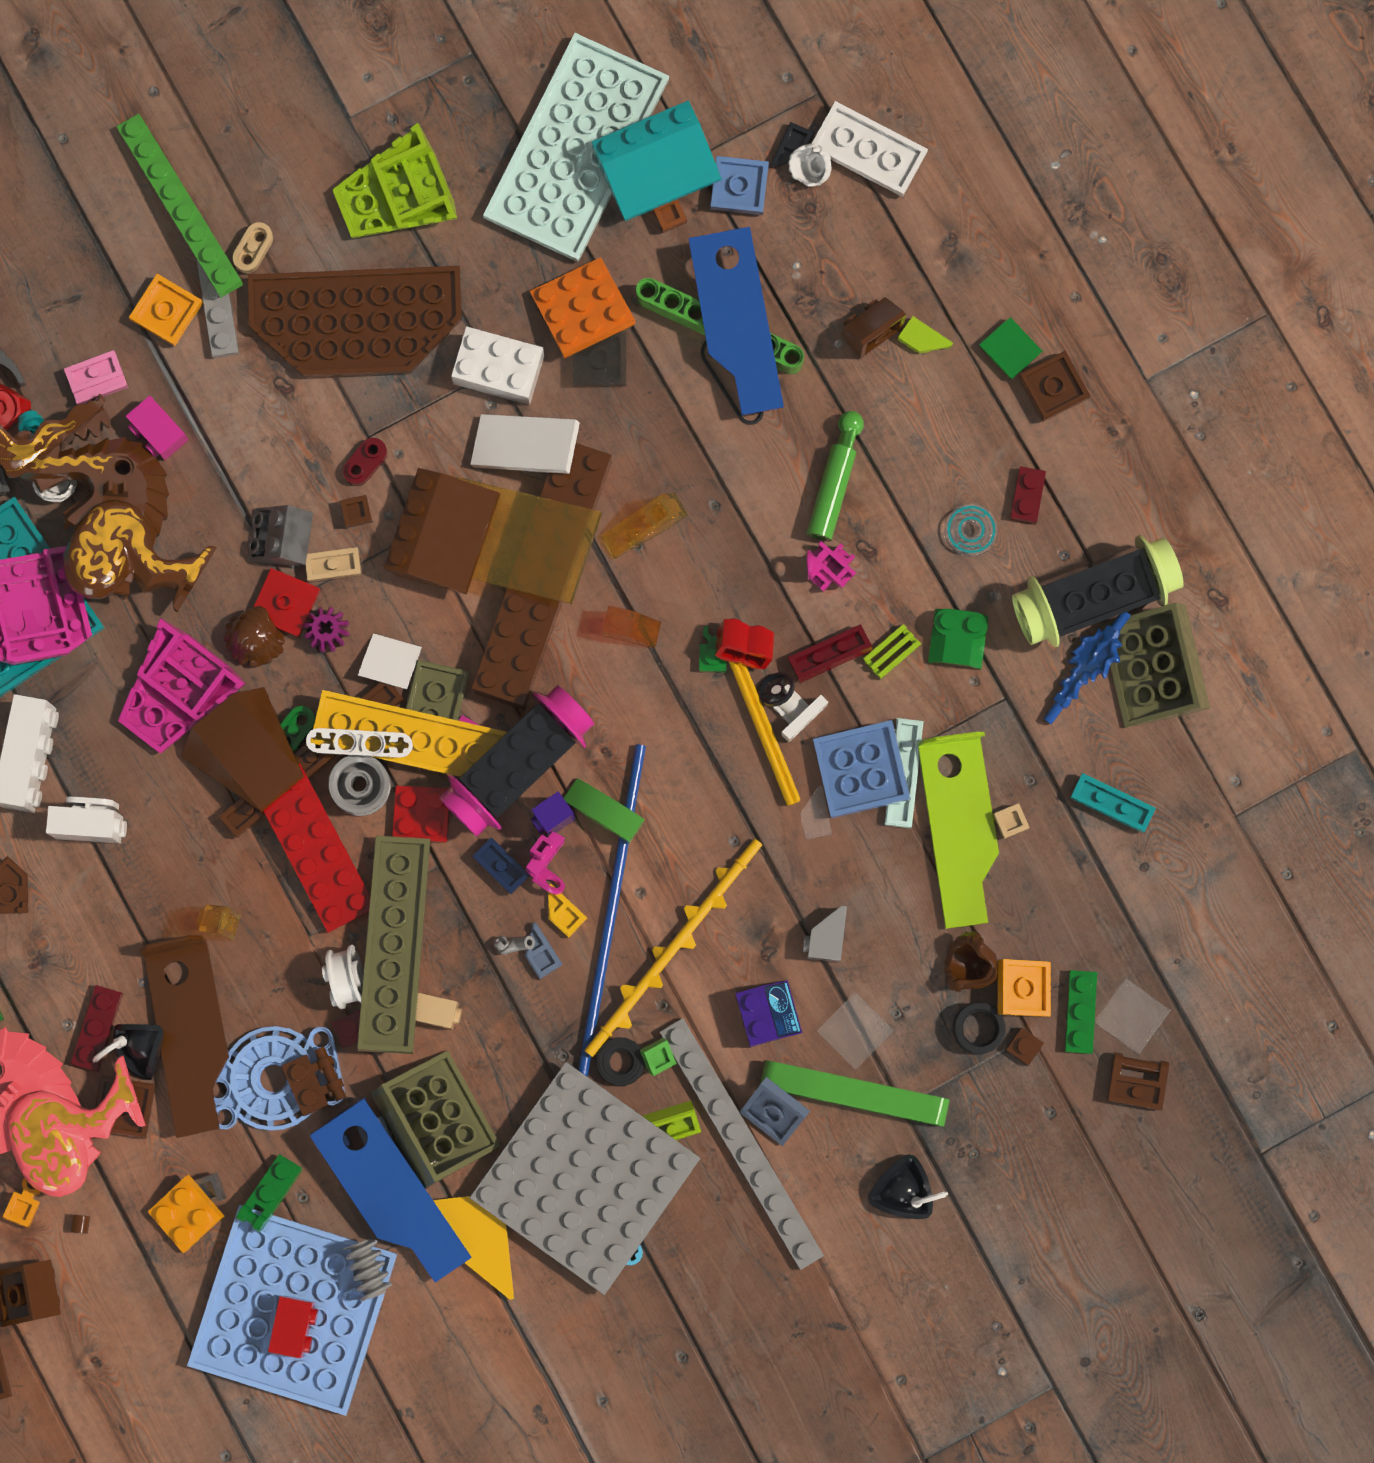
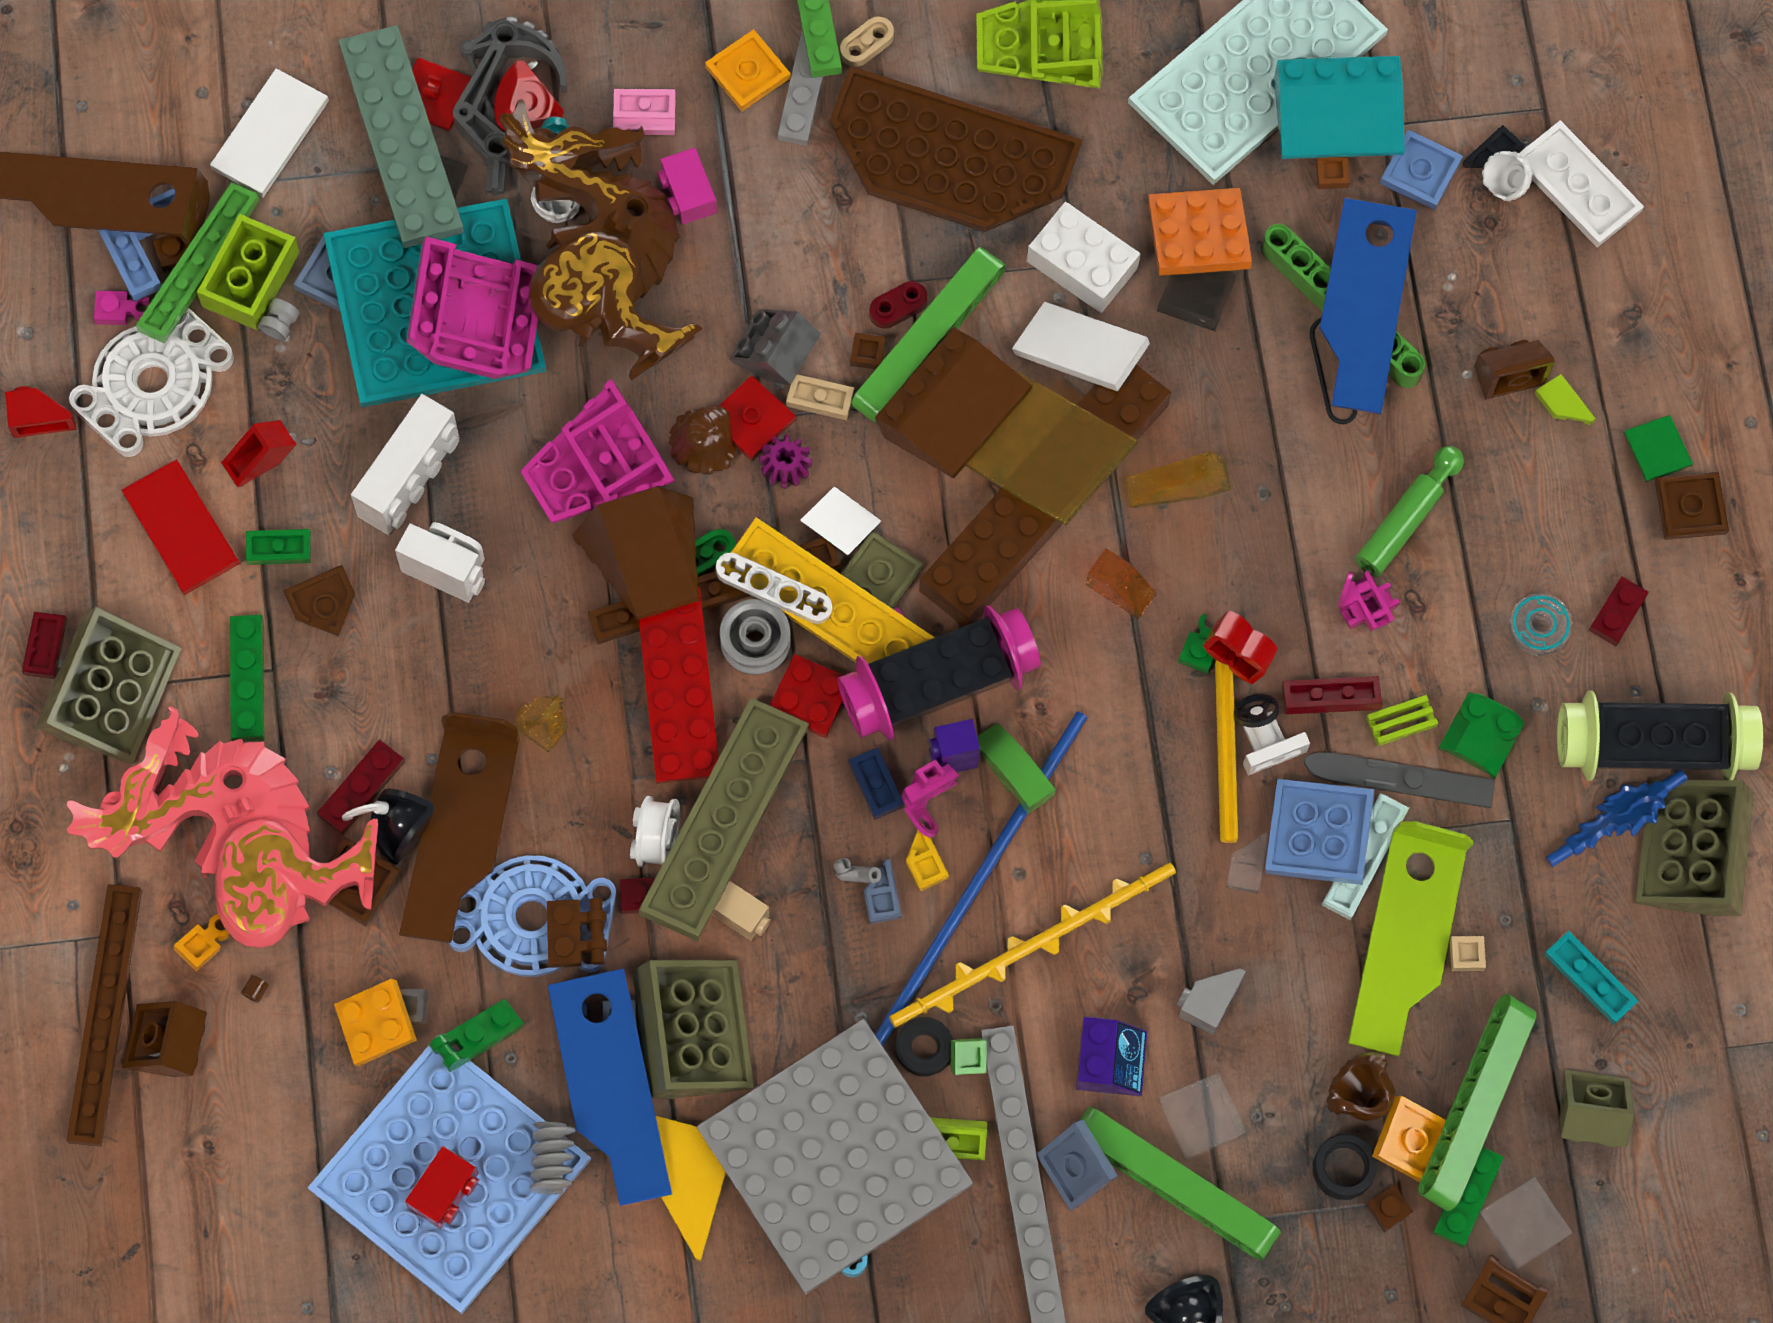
camera: 20 degrees right, 10 degrees down
none -> bright green beam [851,247,1006,424]
none -> dark grey piece [1304,752,1495,809]
none -> bright green beam [1418,994,1536,1211]
none -> olive slope [1559,1069,1635,1147]

